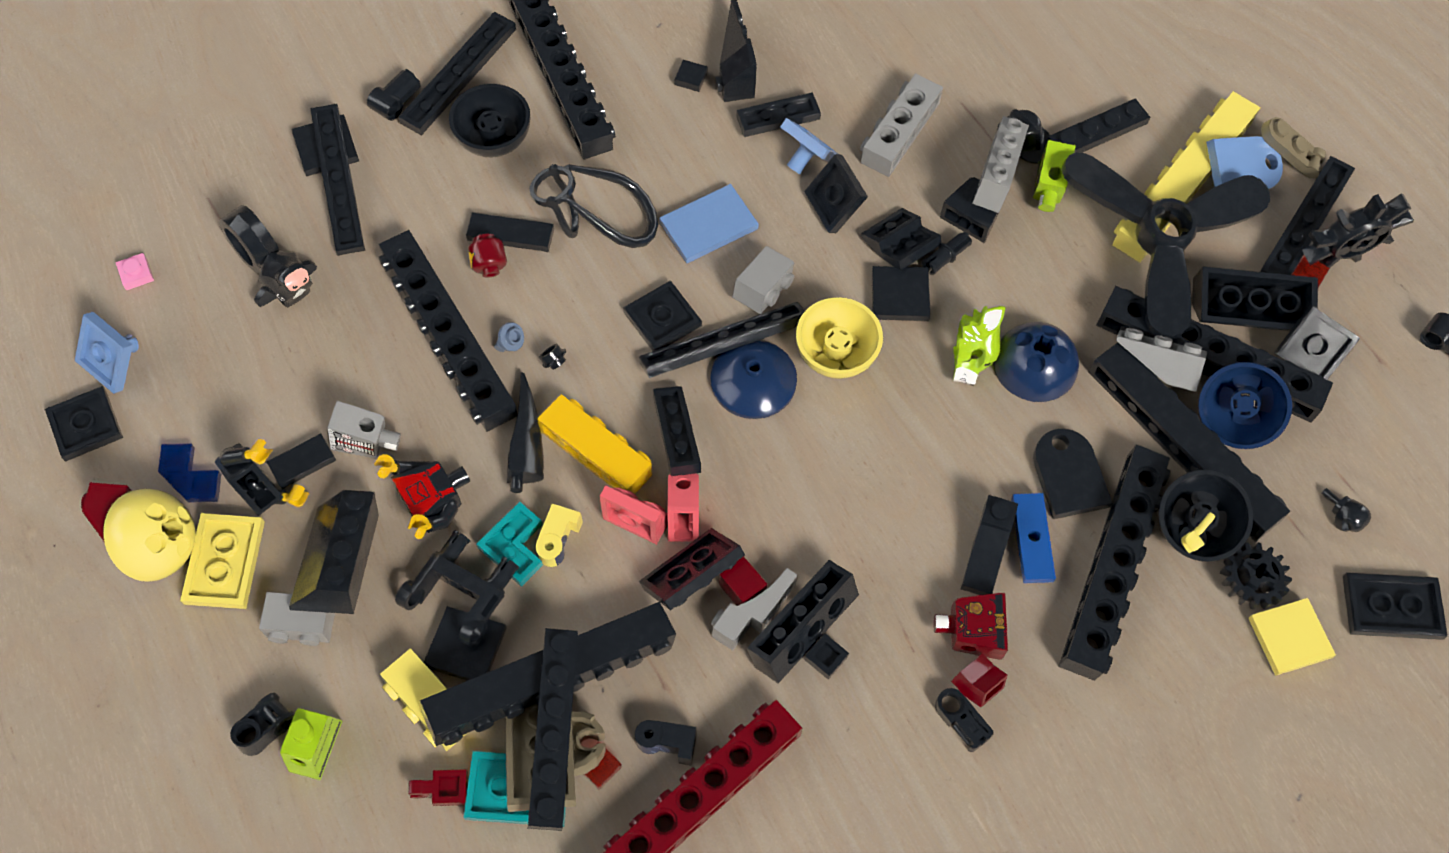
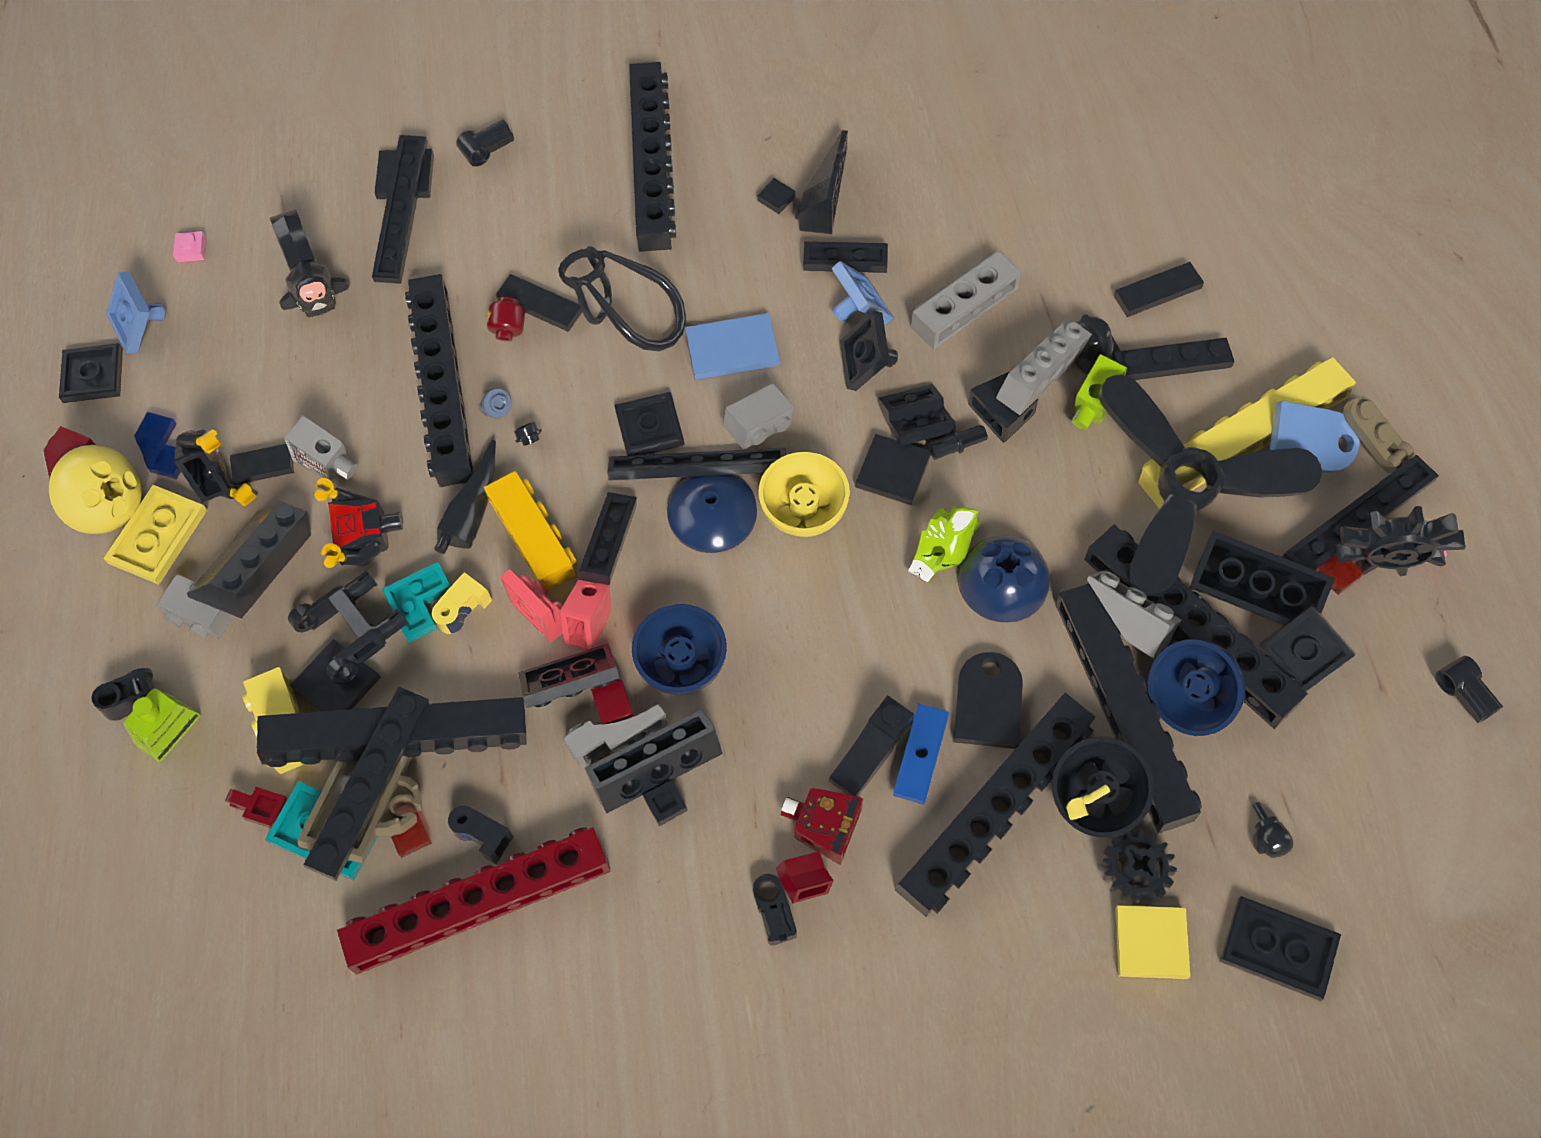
camera: 25 degrees right, 0 degrees up
black plate [398,12,516,136] -> none
black piece [449,84,531,158] -> none
none -> dark blue piece [632,604,727,695]
none -> black tile [1114,262,1204,317]

